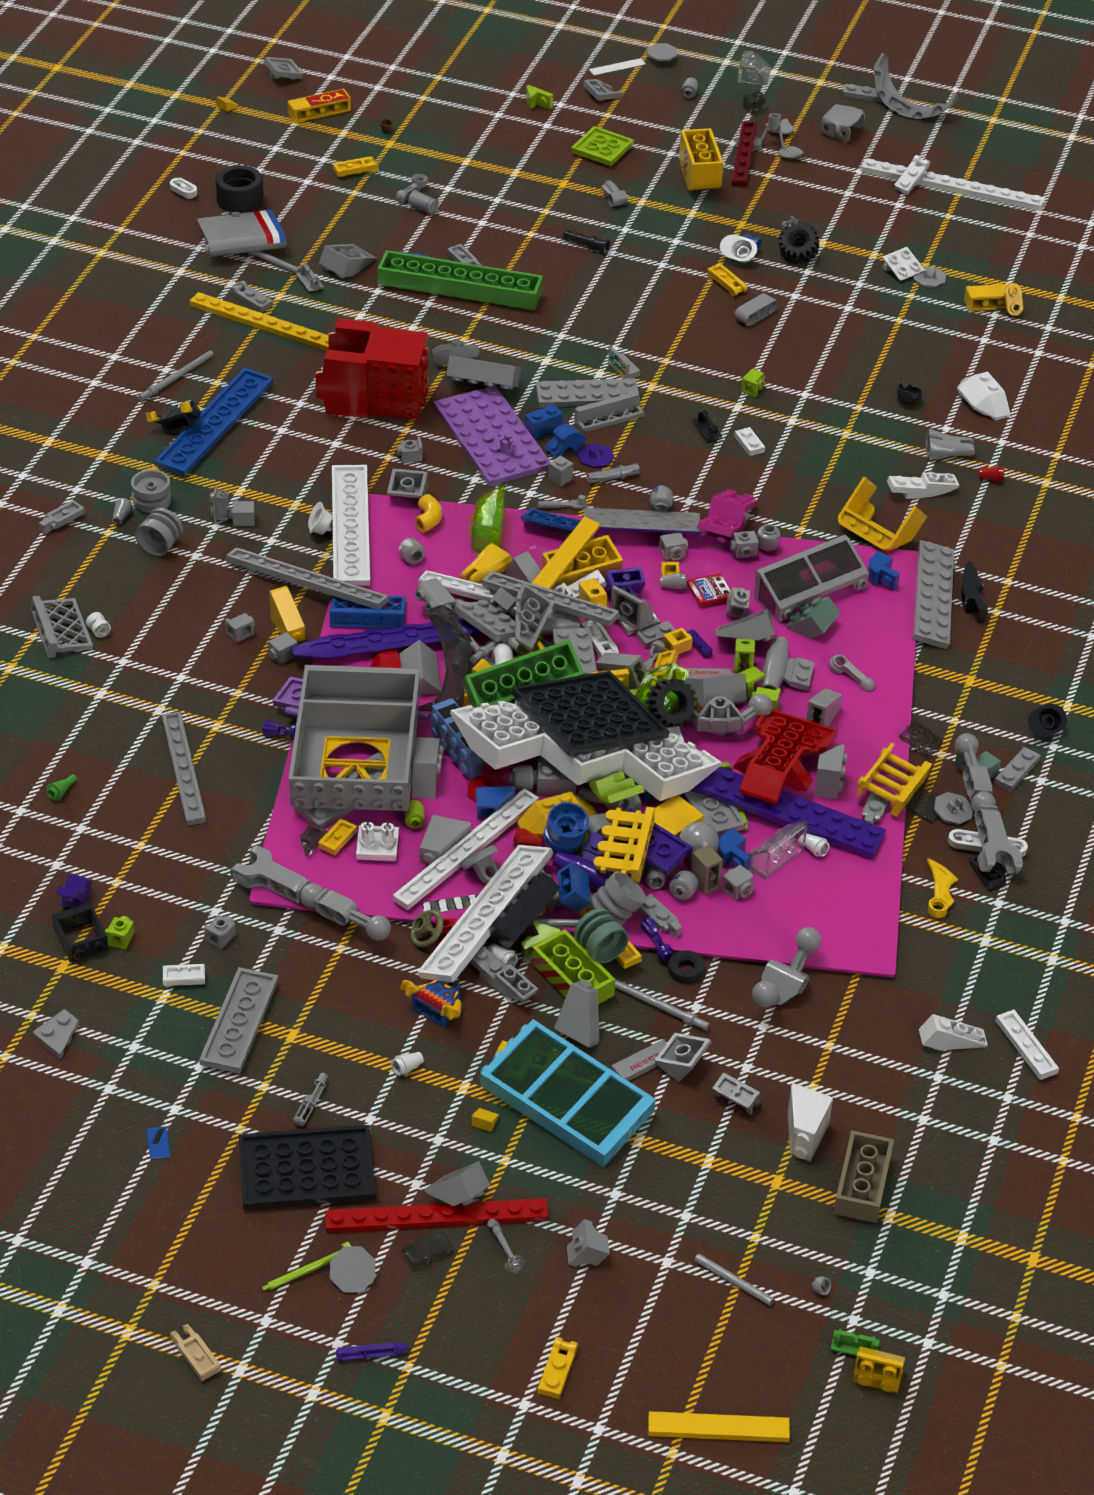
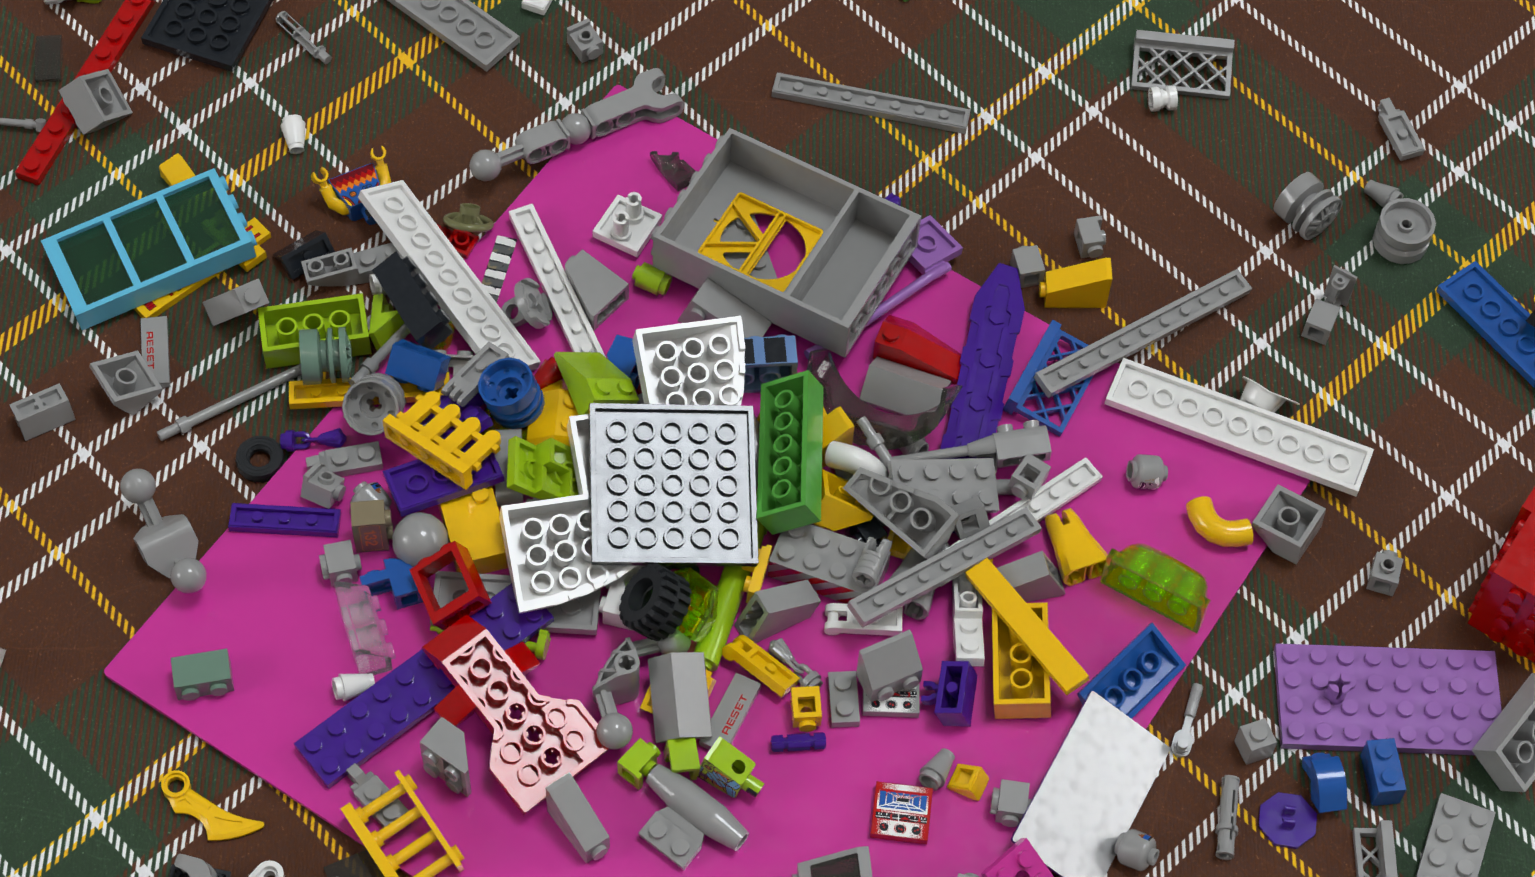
camera: 115 degrees right, 15 degrees up
yellow plate [318,818,357,855] -> none
yellow torso [578,578,608,607] -> none
light grey slope [715,609,776,641] -> none
light grey brick [726,587,750,618] -> none
none -> sand green brick [171,648,234,701]
none -> dark purple tile [228,503,341,538]
none -> black panel [273,230,335,280]
none -> light grey brick [300,462,346,509]
none -> red window [409,541,492,630]
none -> light grey hinge [441,342,509,407]
none -> lime slope [554,352,639,415]
none -> light grey hinge [852,537,892,587]
none -> light grey brick [1008,453,1051,500]

